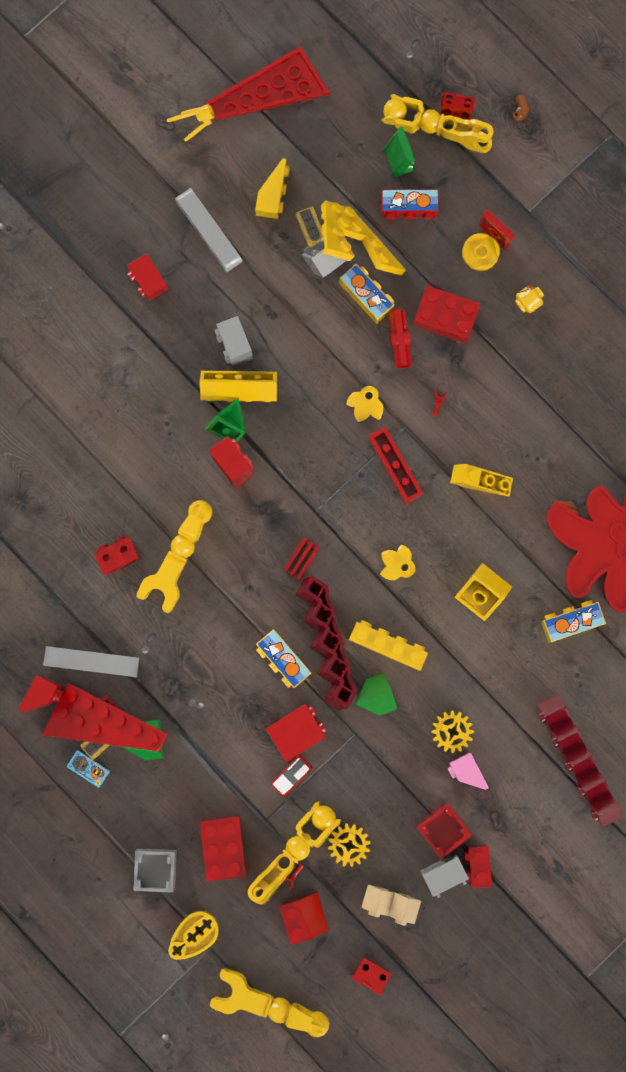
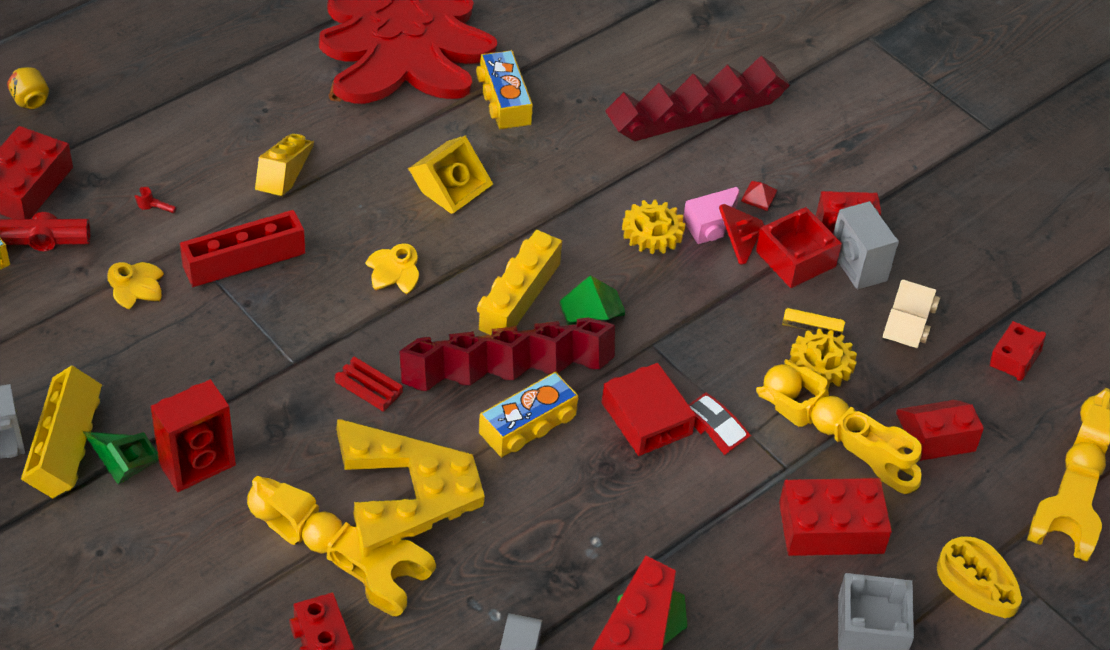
camera: 90 degrees left, 35 degrees down
none -> yellow wing [336,419,485,557]
none -> red piece [719,204,764,265]
none -> red slope [741,181,777,211]
none -> yellow tile [782,308,845,337]

